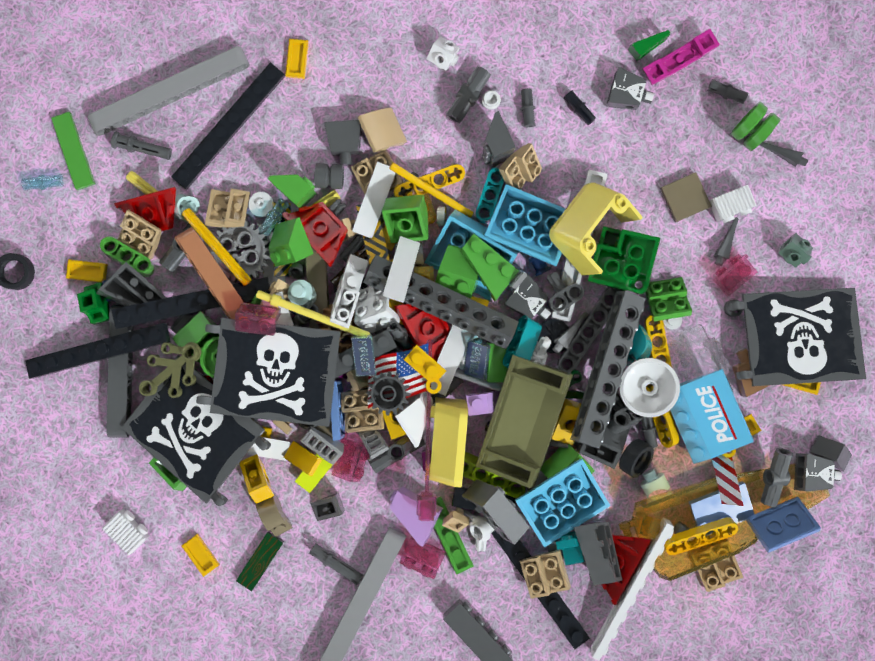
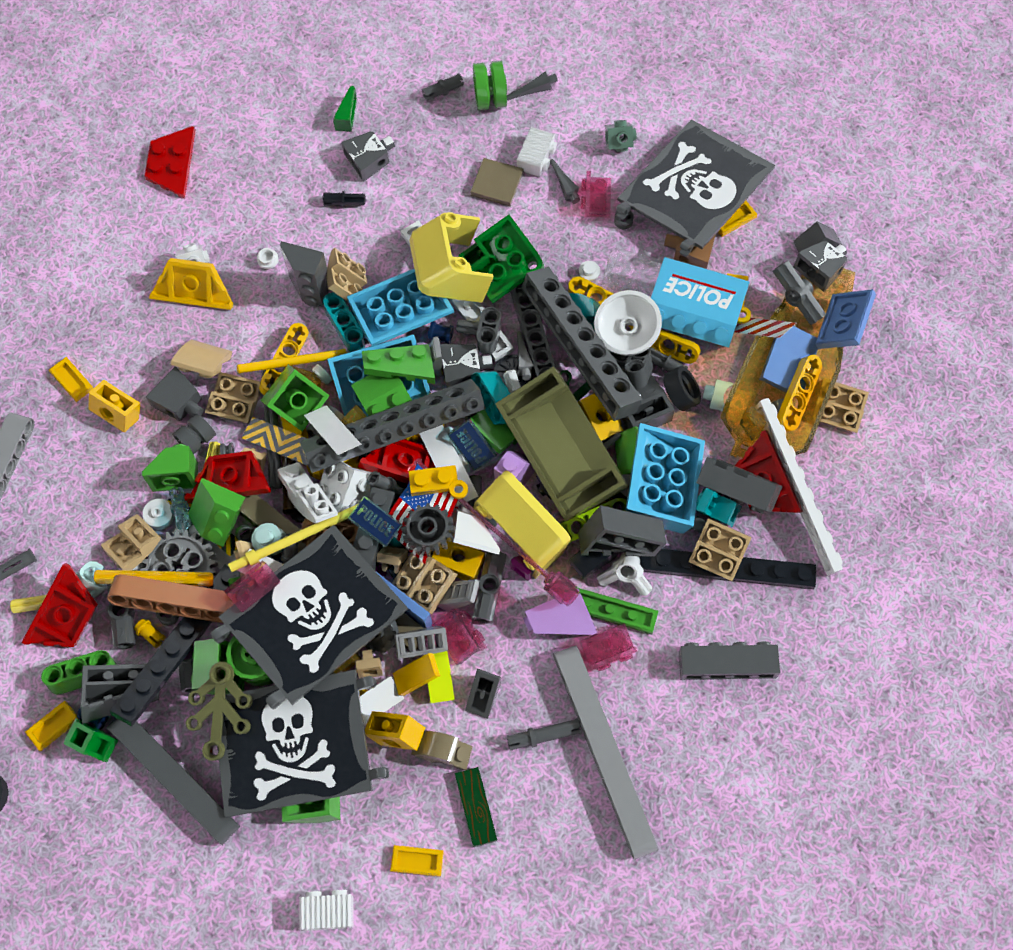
camera: 45 degrees left, 20 degrees down
black plate [25,323,171,379] -> none
tan slope [118,210,162,260] -> none
black plate [171,62,285,190] -> none
white sticker [352,162,395,239] -> none
tan tile [442,507,469,533] -> none
dark grey piece [446,66,491,124] -> none
dark grey axle [520,88,536,128] -> none
dark pink slope [643,29,720,85] -> none
bright green slope [646,277,692,321] -> none
none -> yellow brick [88,380,140,433]
none -> yellow pin [134,619,166,648]
none -> yellow wing [149,258,233,310]

